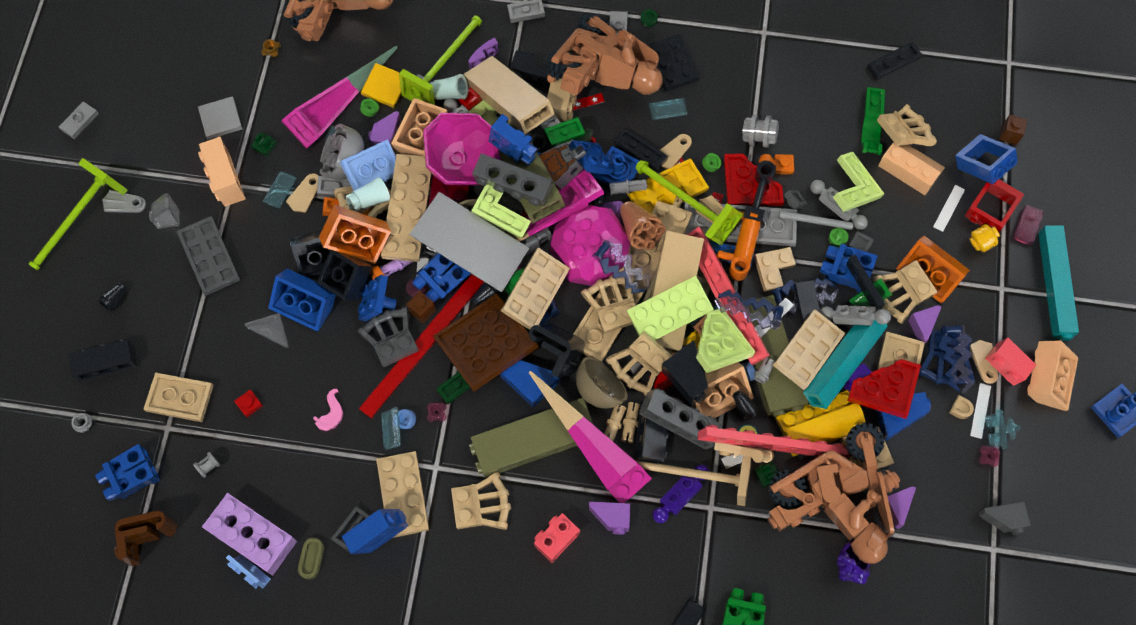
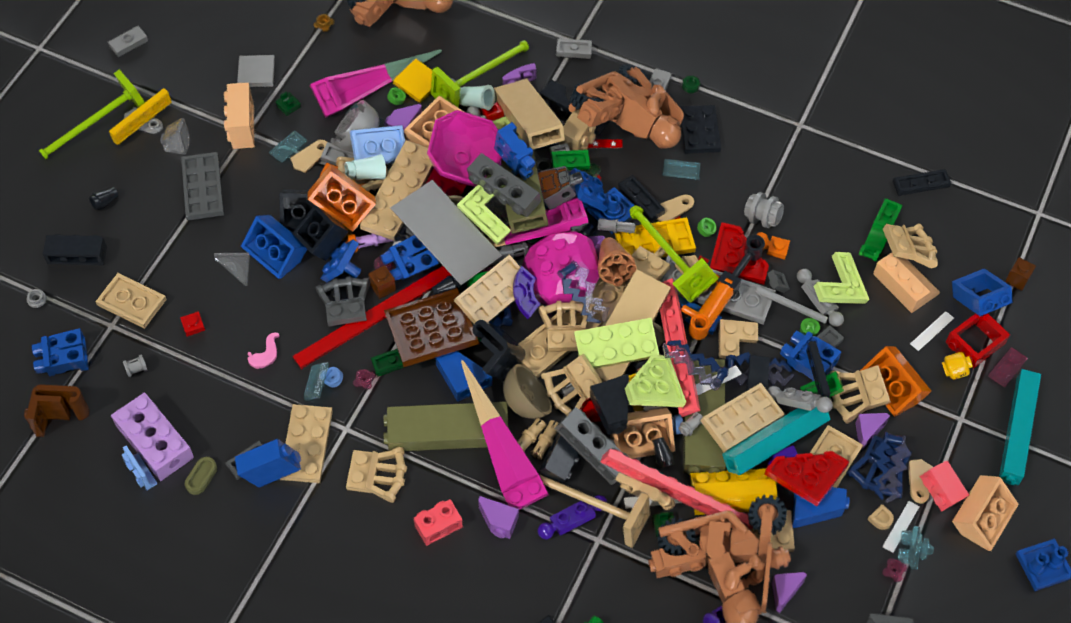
camera: 15 degrees right, 10 degrees down
none -> yellow tile [109,88,172,145]
none -> dark purple tile [513,266,540,319]

